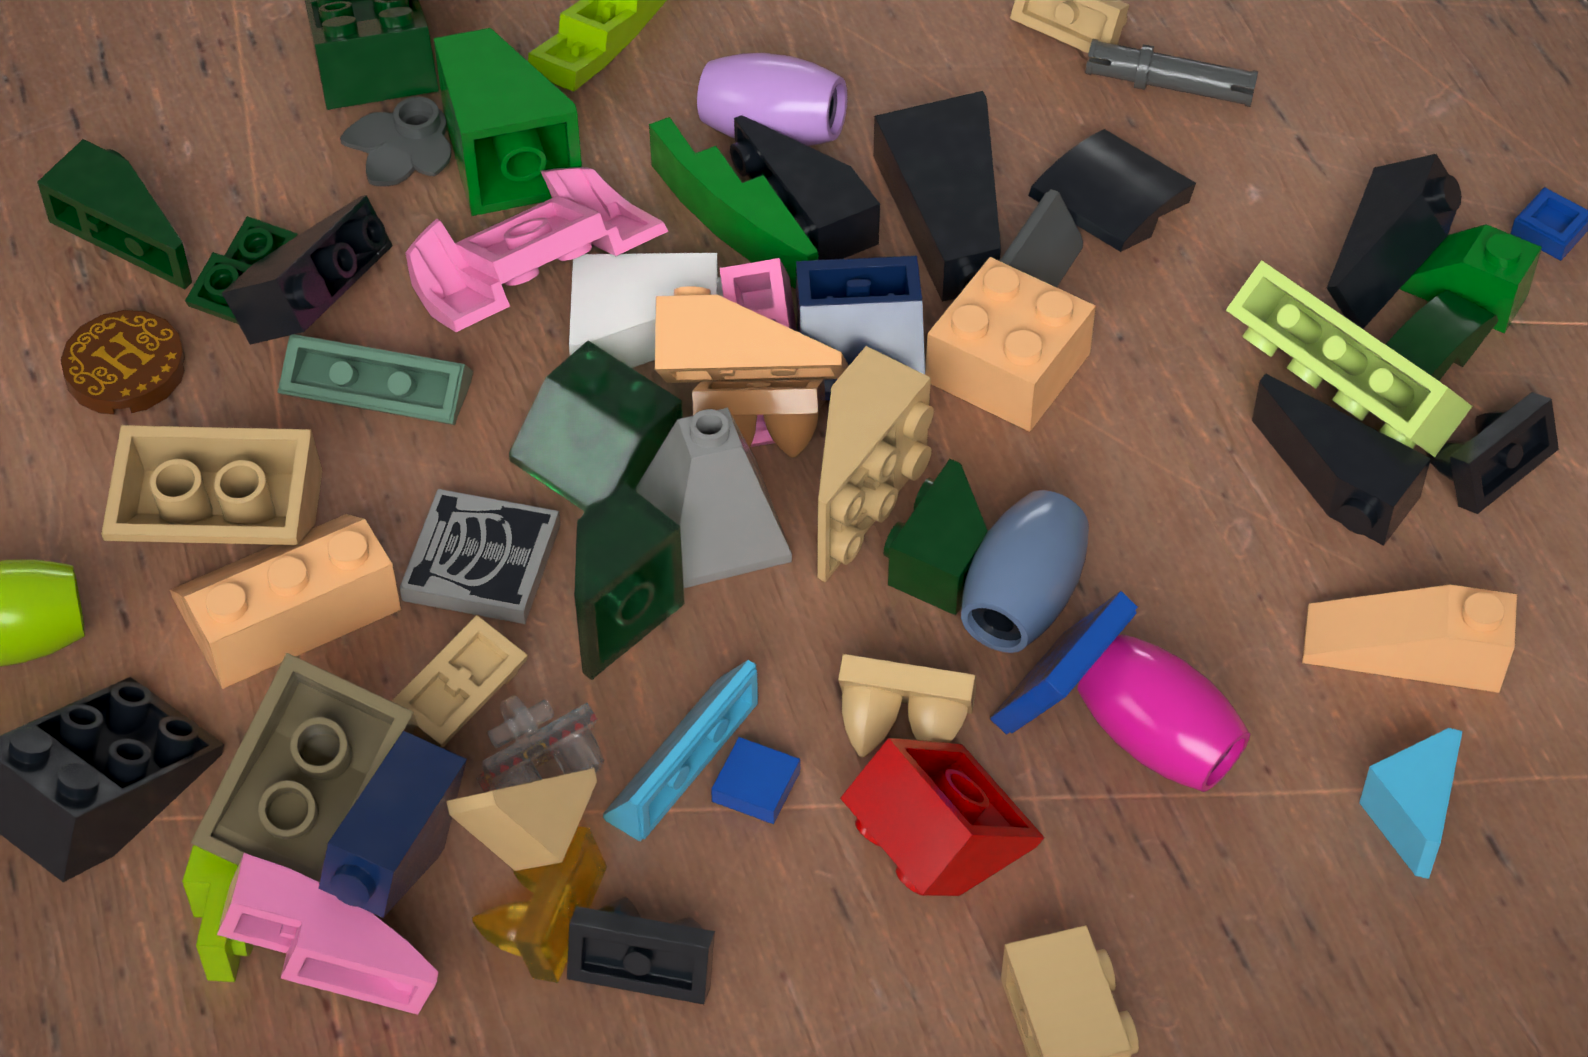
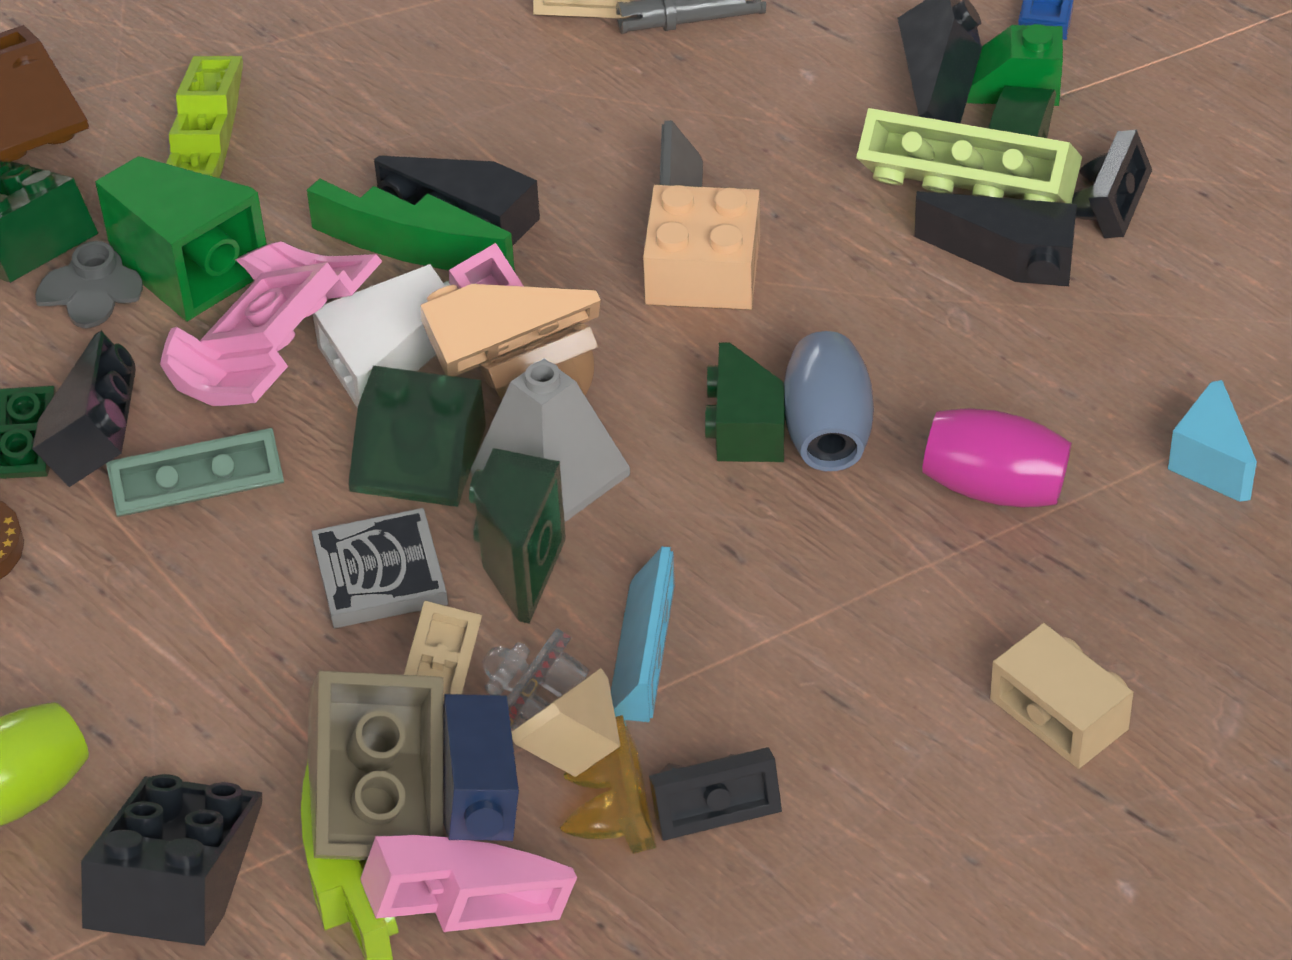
camera: 25 degrees left, 5 degrees down
tan slope [101,425,322,545] -> none
light nougat slope [170,514,401,689] -> none
lavender piece [697,53,847,146] -> none
blue tile [711,737,800,824] -> none
dark blue slope [796,256,925,400] -> none
tan slope [817,346,934,583] -> none
tan tile [838,654,976,757] -> none
red slope [840,738,1045,896] -> none
black slope [873,91,1001,302] -> none
blue tile [990,591,1138,735] -> none
black slope [1028,129,1196,252] -> none
light nougat slope [1302,584,1517,693] -> none

